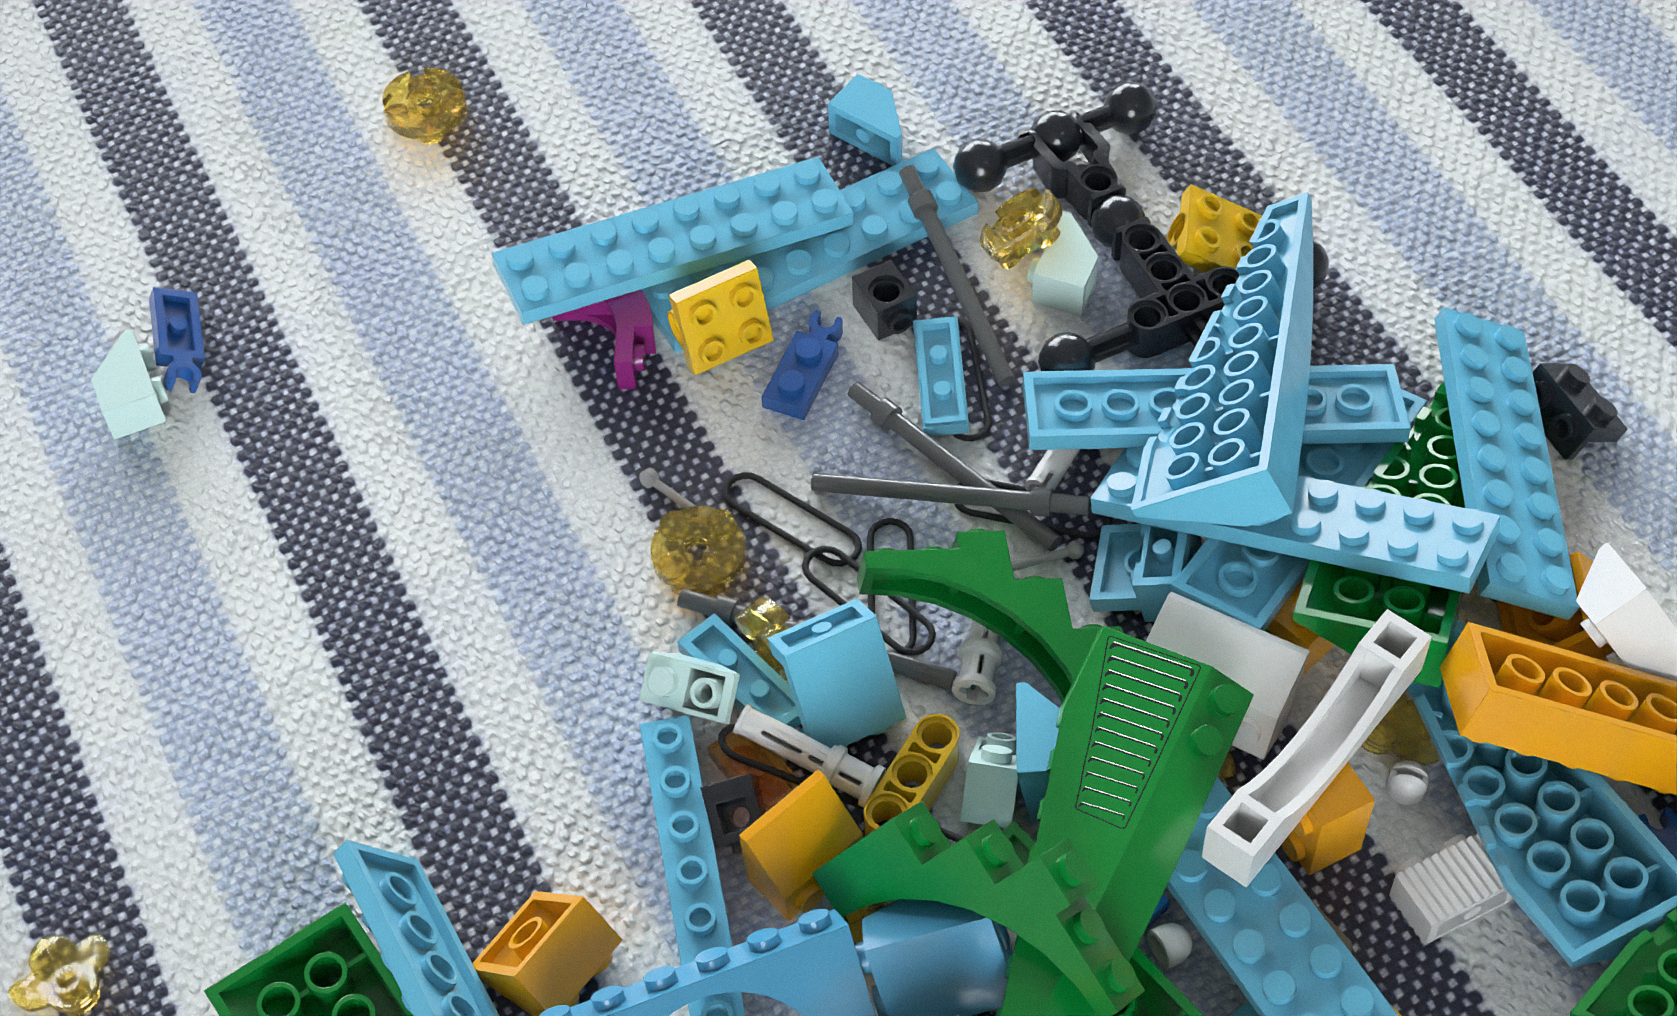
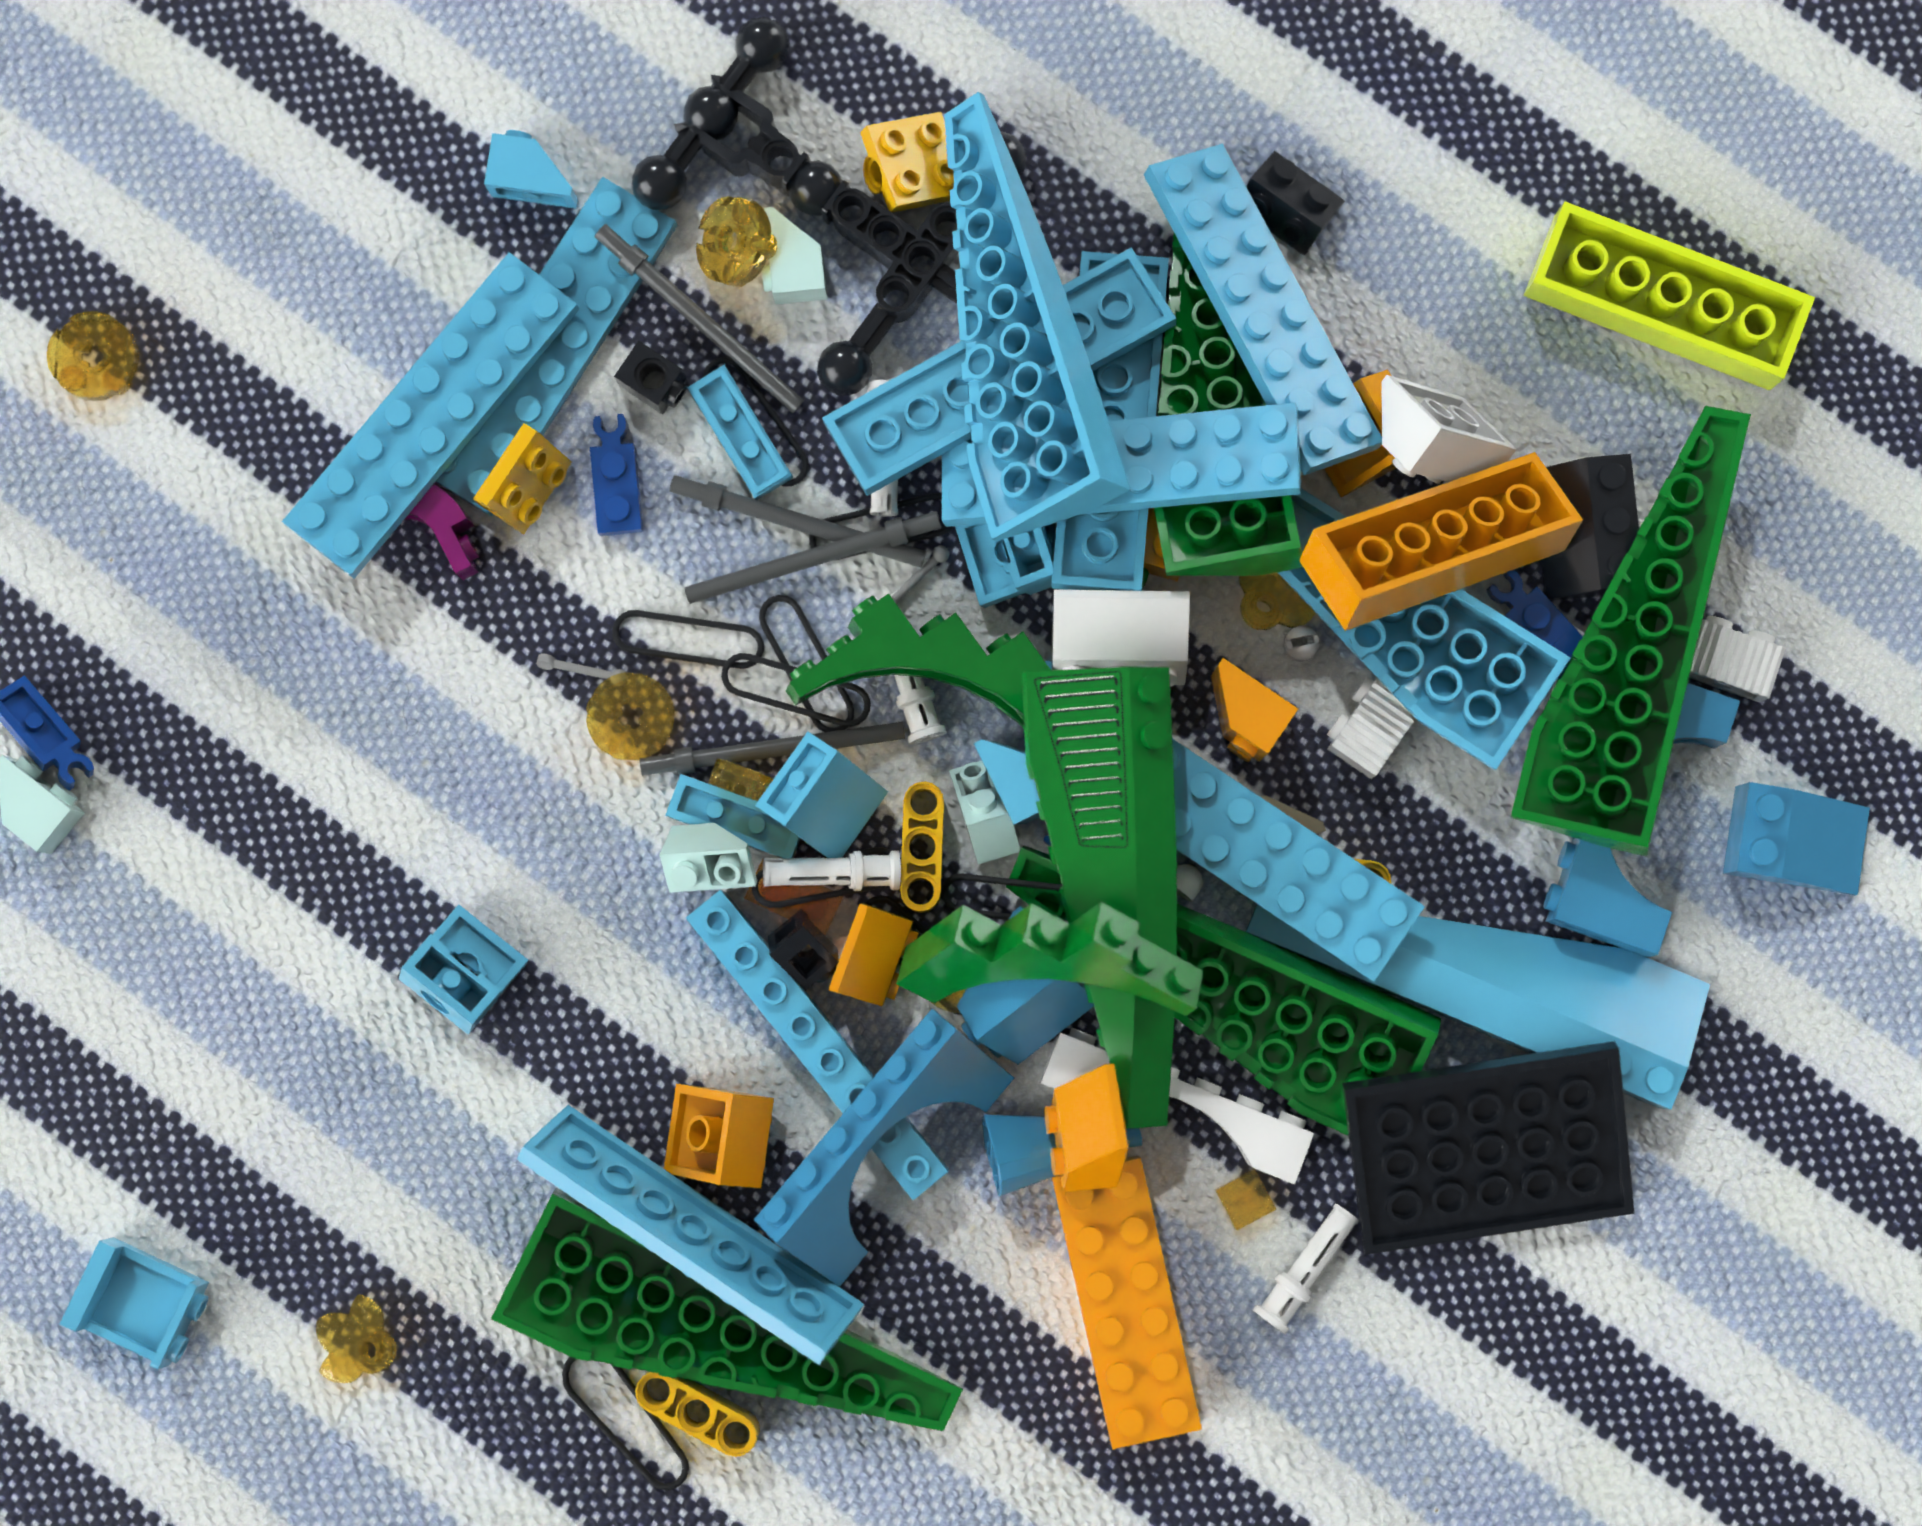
camera: 25 degrees left, 30 degrees up
white arch [1202,609,1432,888] -> none
none -> medium azure brick [399,904,528,1035]

